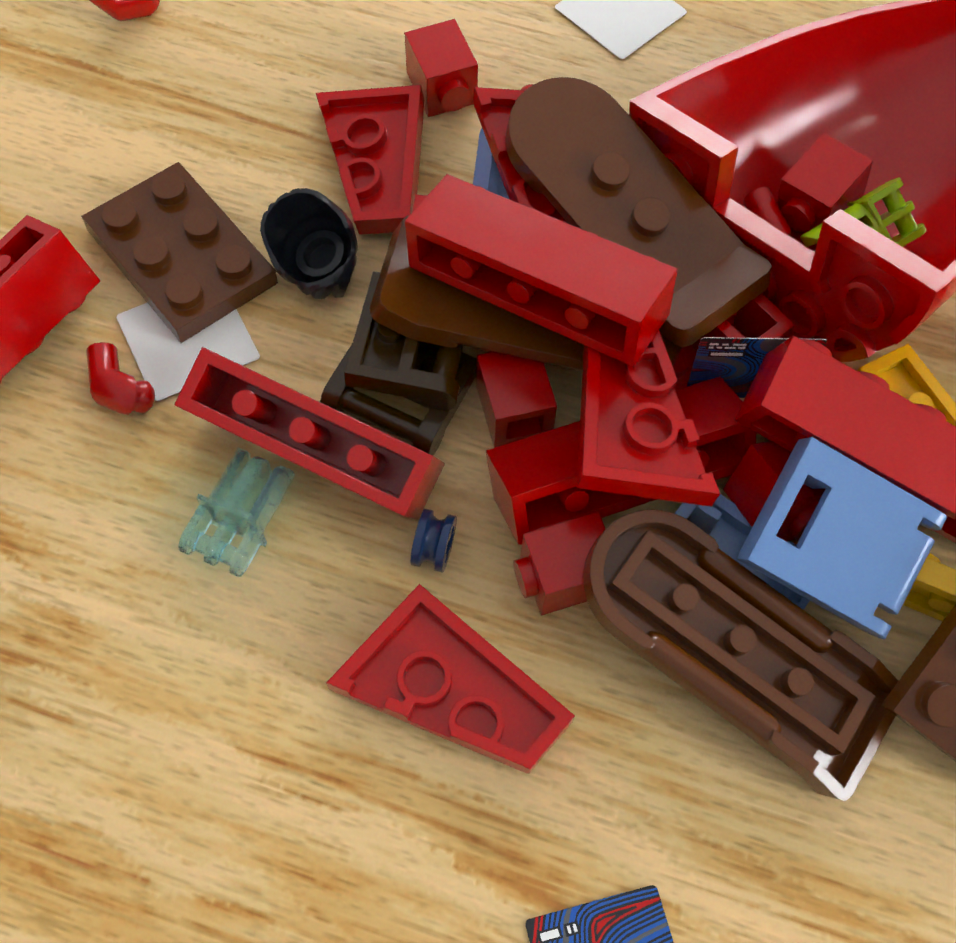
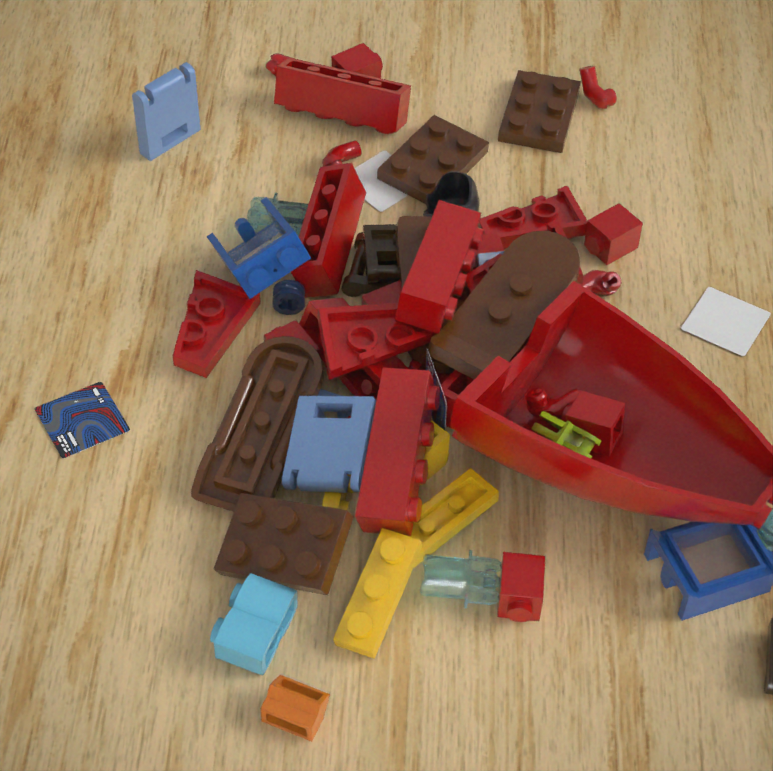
camera: 75 degrees right, 15 degrees down
none -> blue window [207,197,311,299]
none -> reddish brown plate [498,70,581,153]

